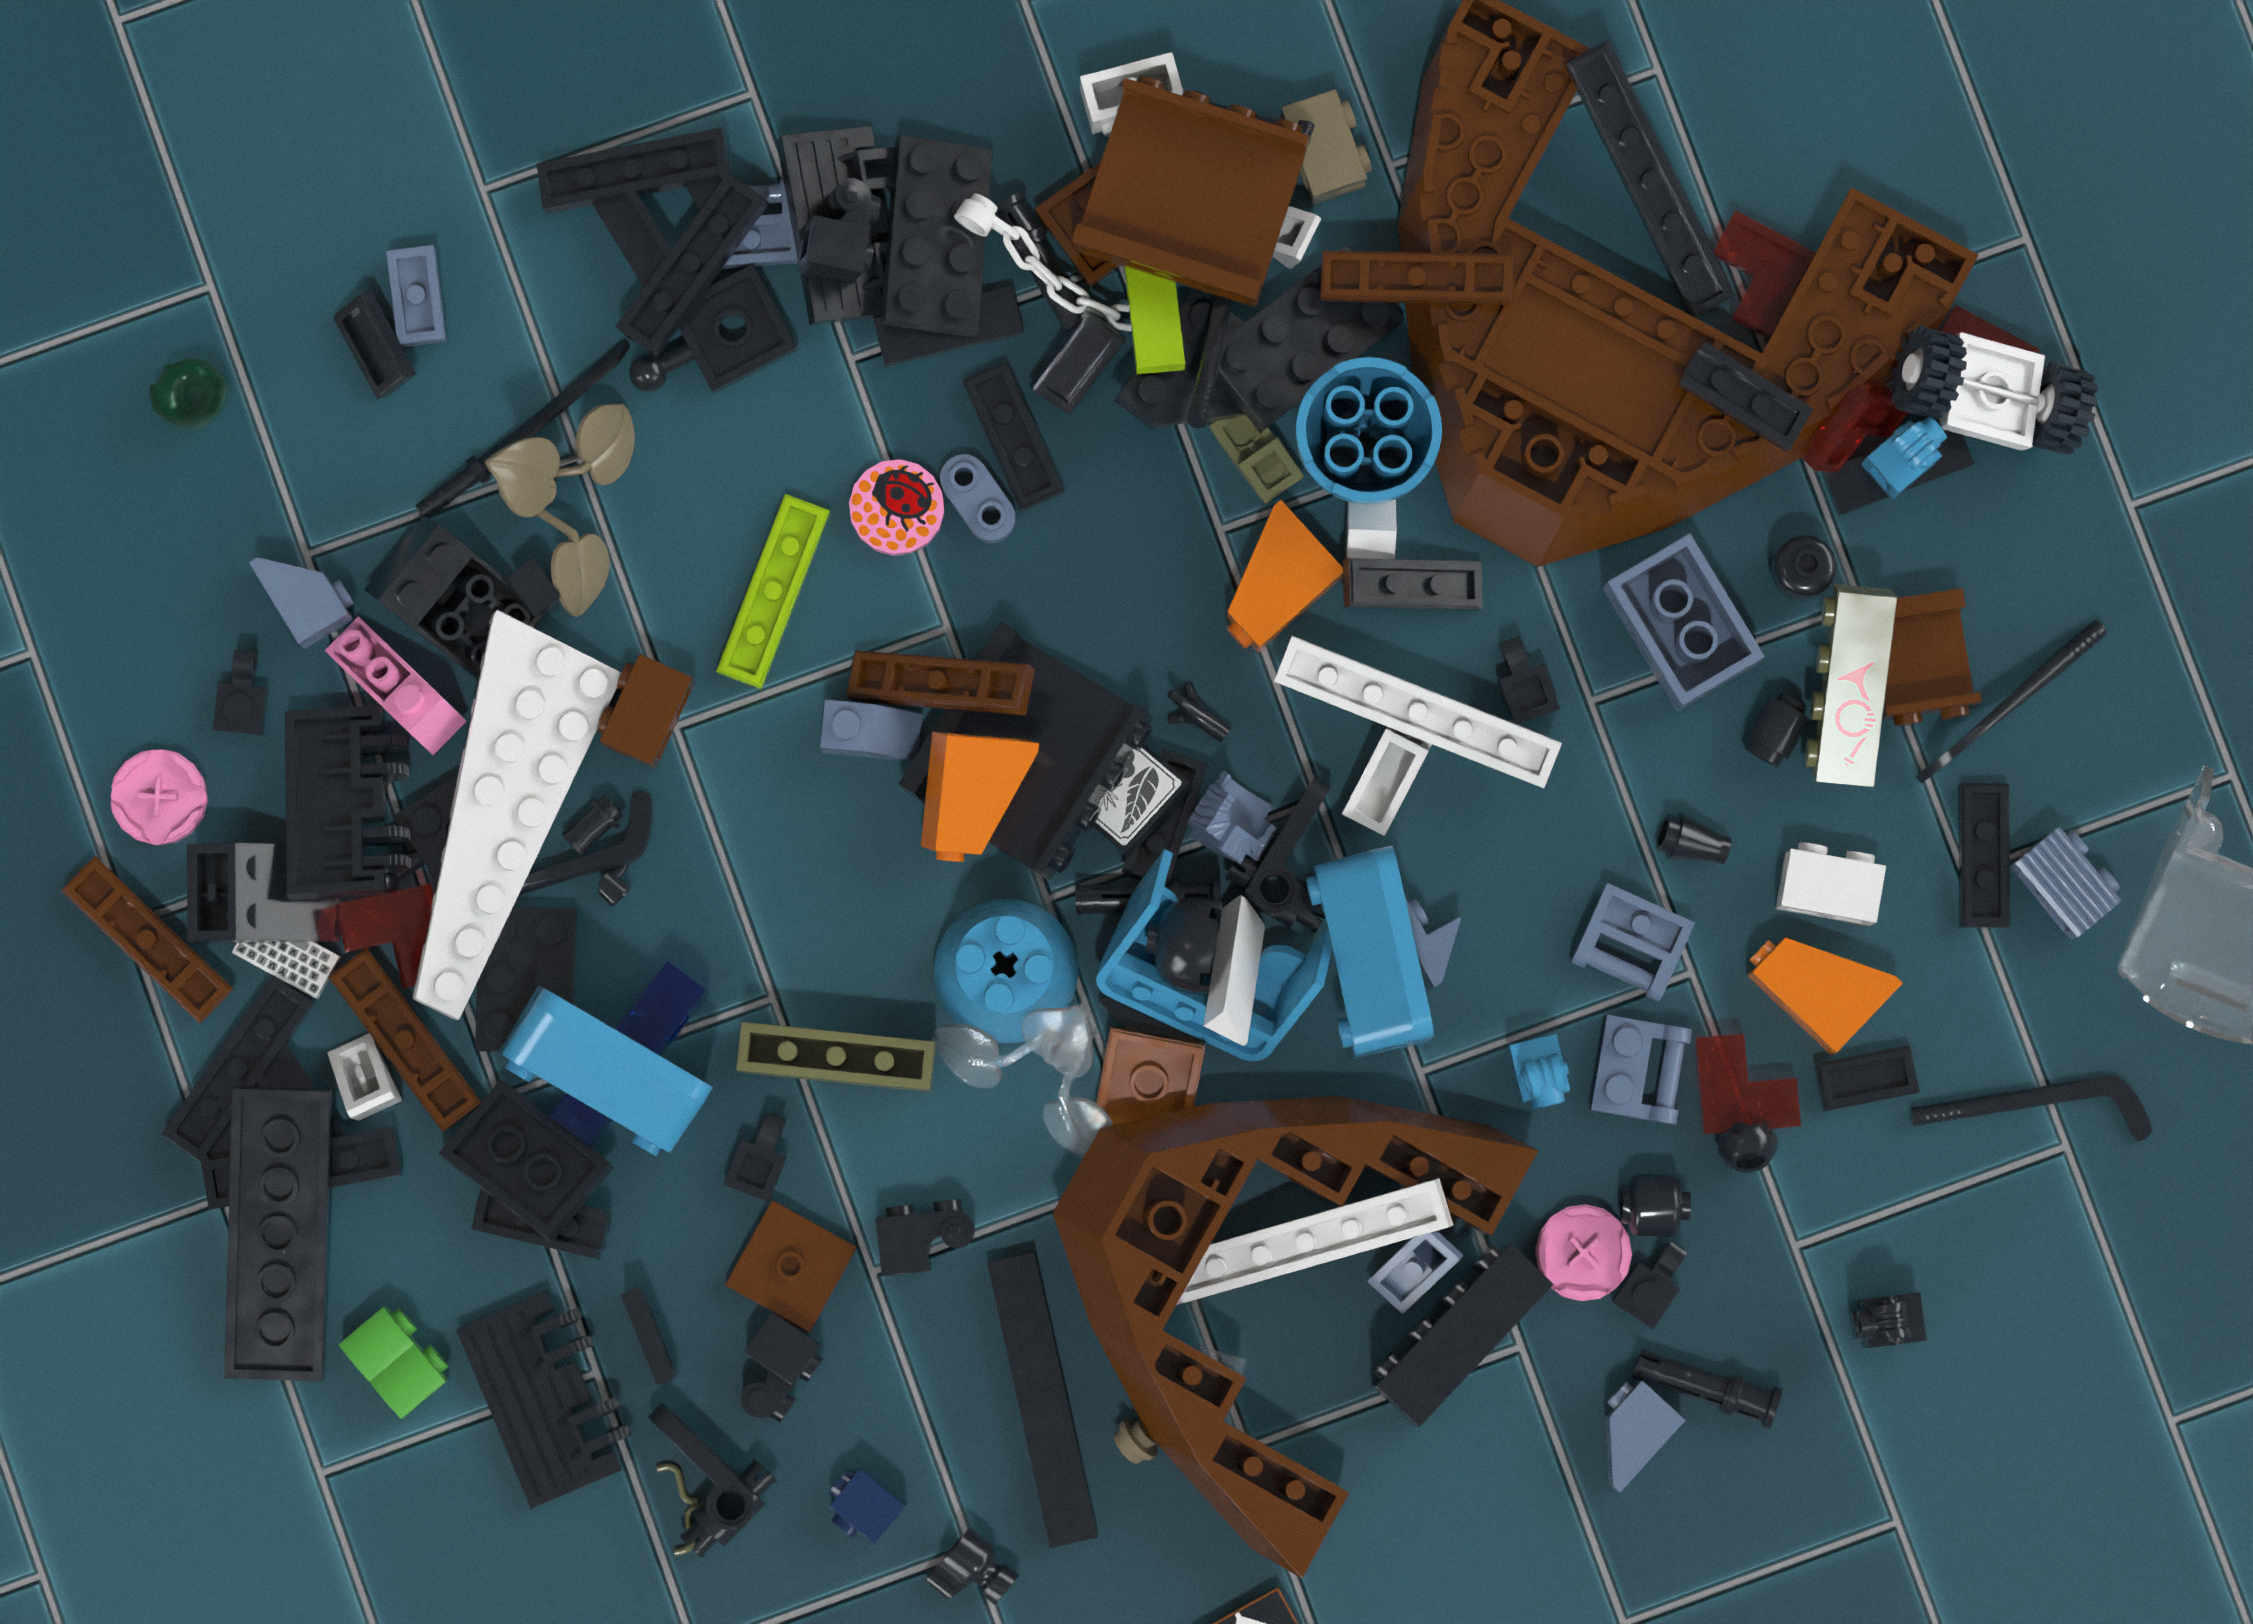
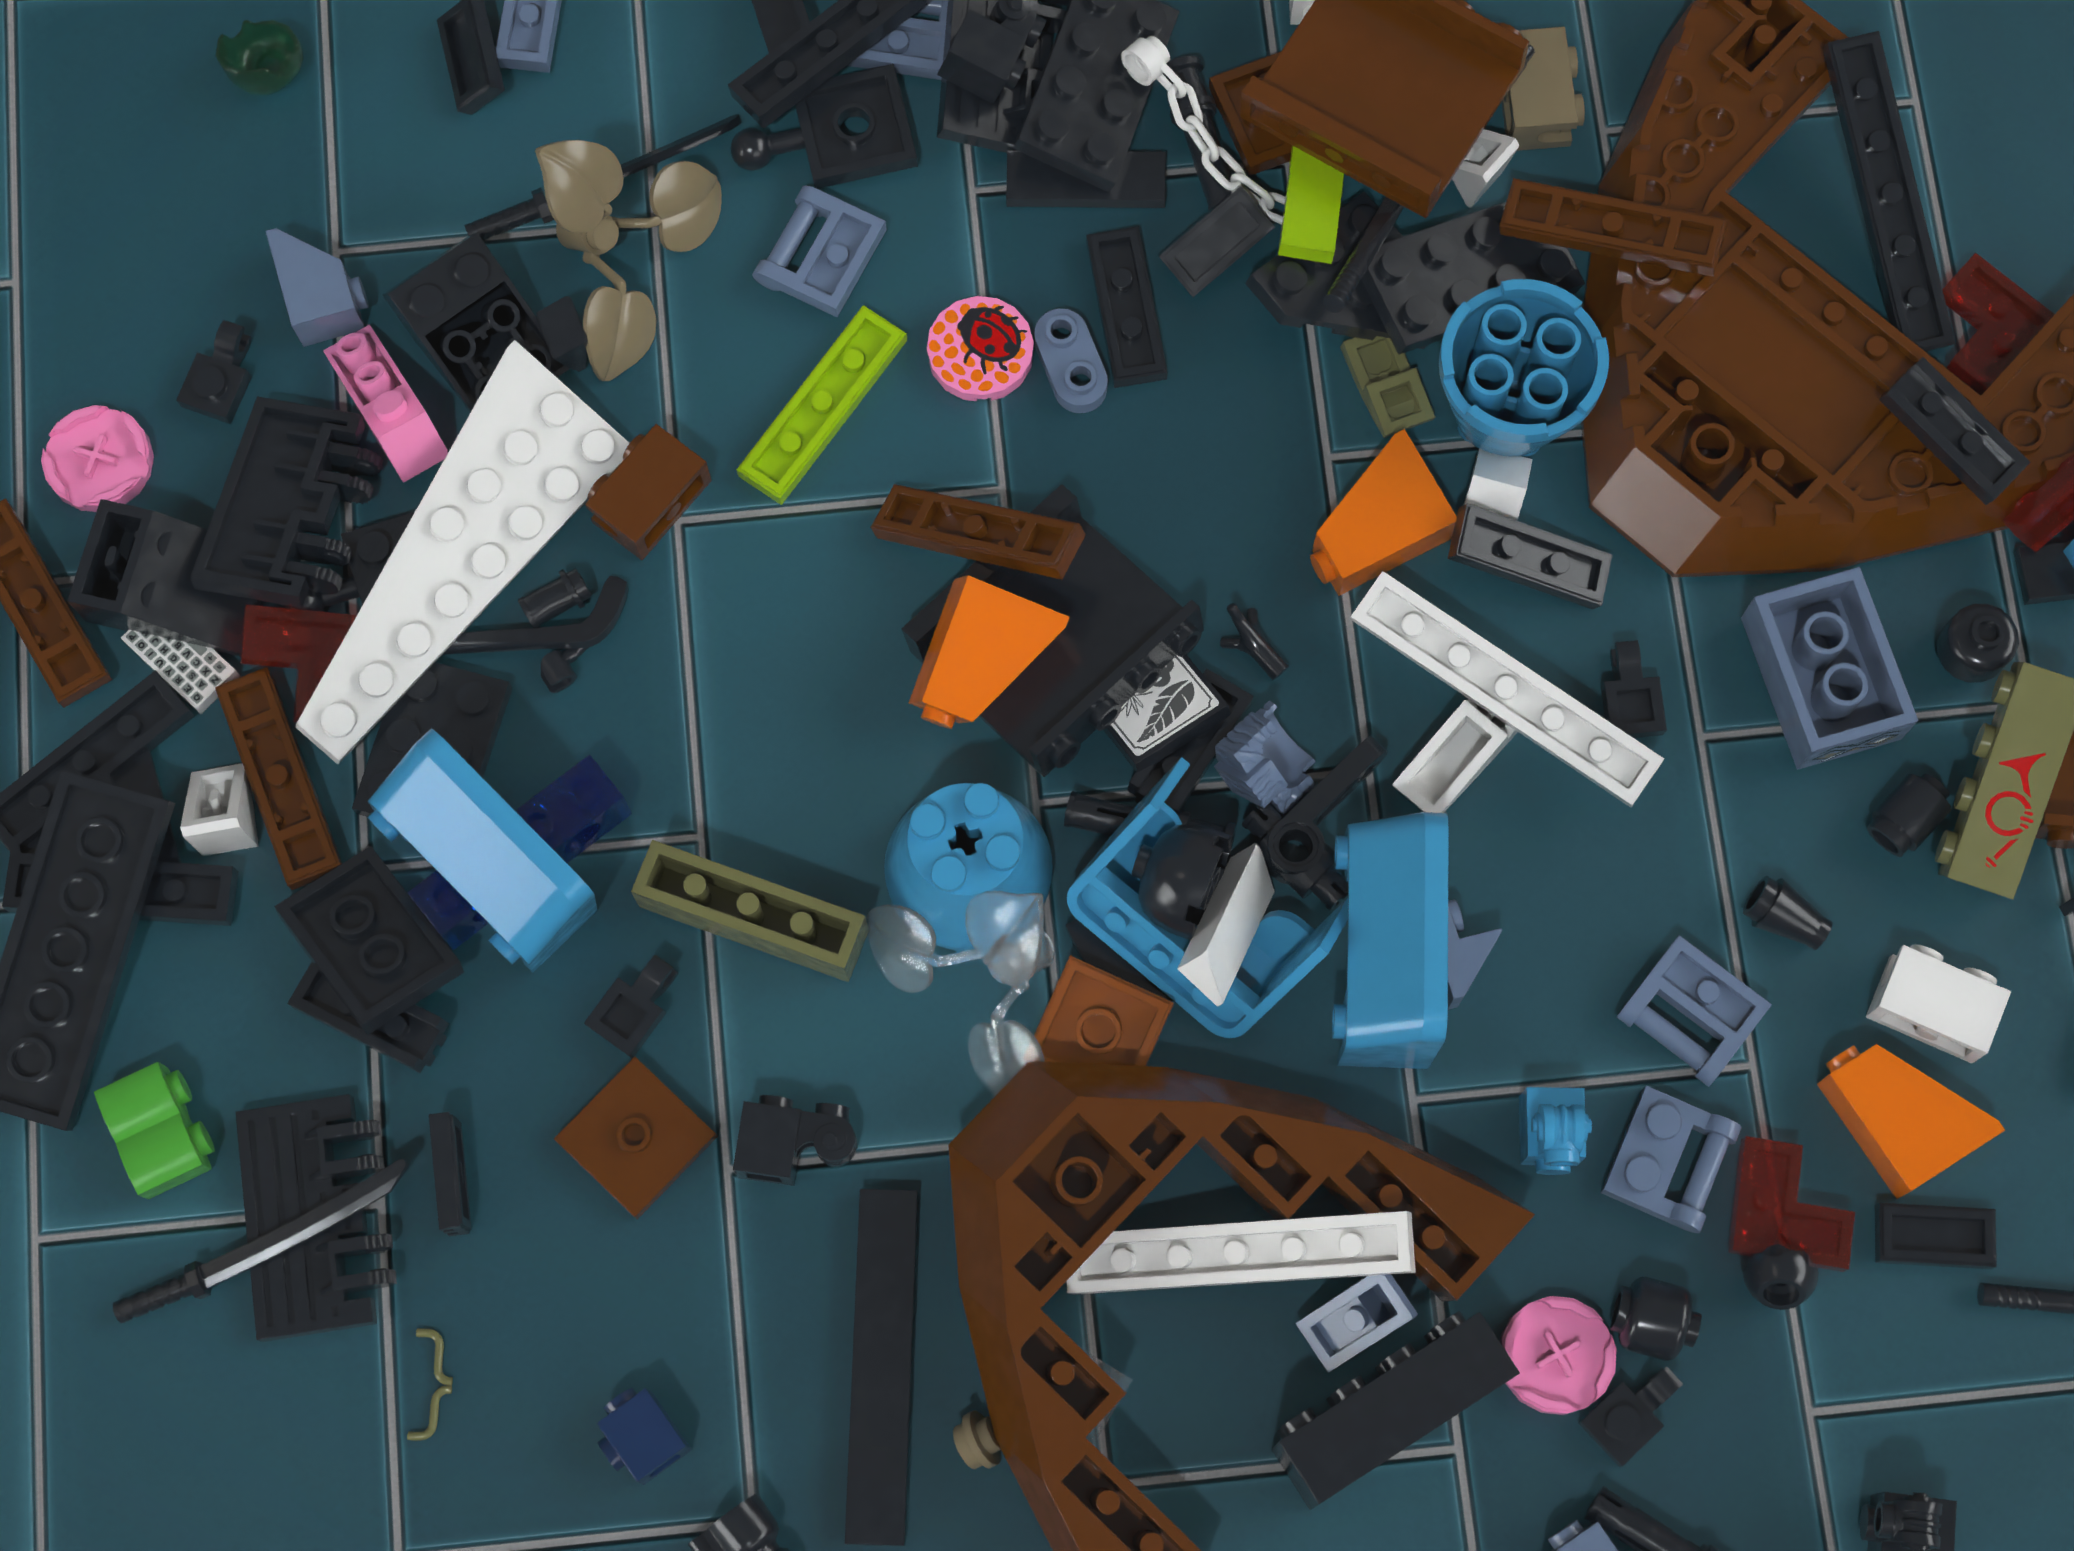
camera: 20 degrees right, 10 degrees down
black piece [648,1403,777,1558] -> none
black brick [741,1312,824,1423] -> none
sand blue slope [820,700,923,762] -> none
none -> black sword [113,1159,409,1324]
none -> sand blue plate [752,185,887,317]

